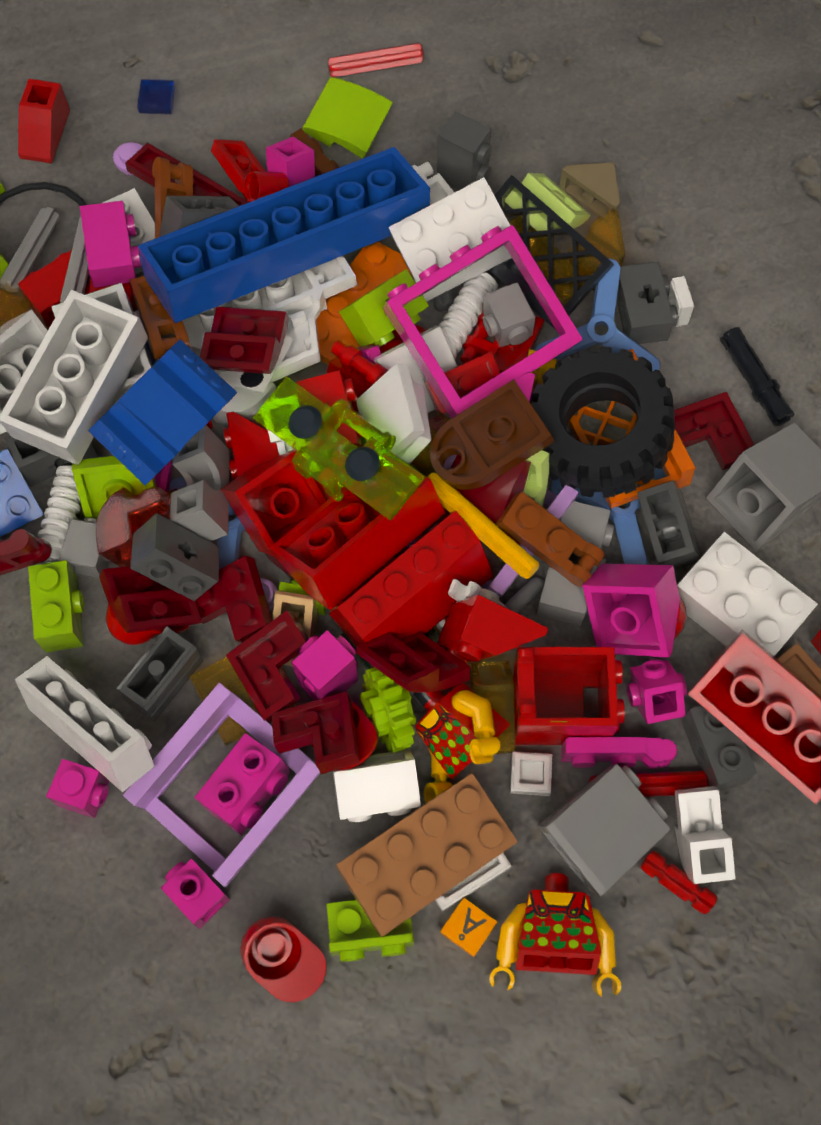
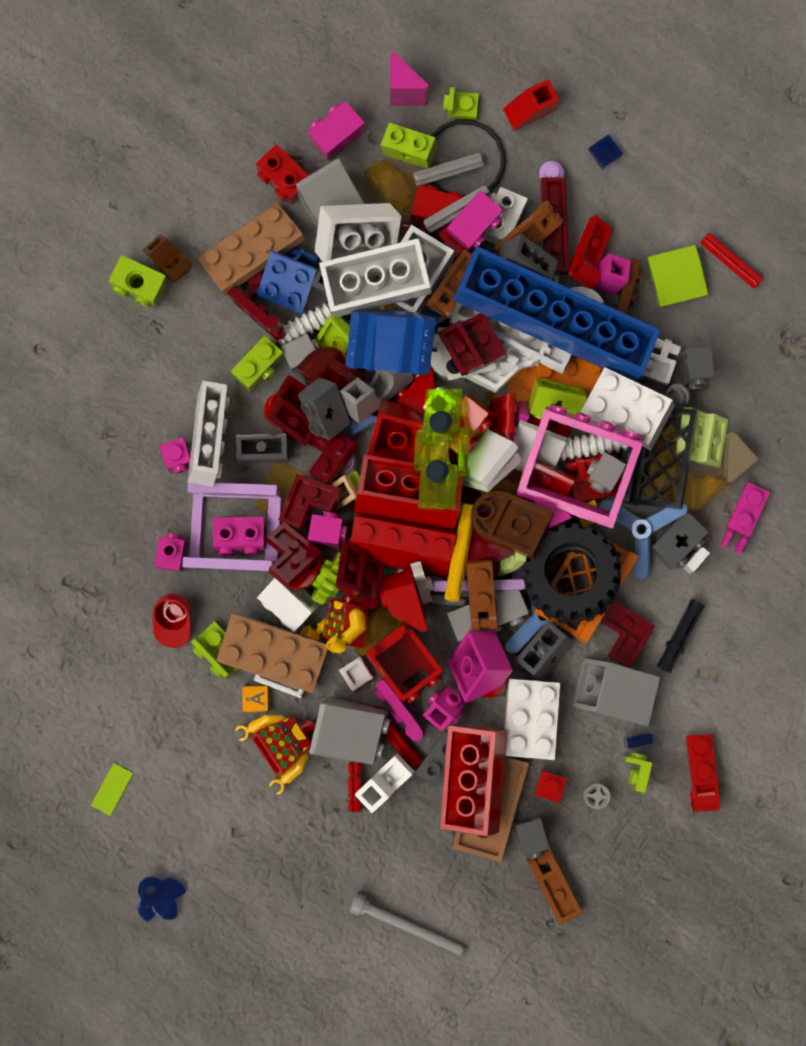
camera: 50 degrees right, 15 degrees up
none -> dark pink hinge [720,482,770,555]

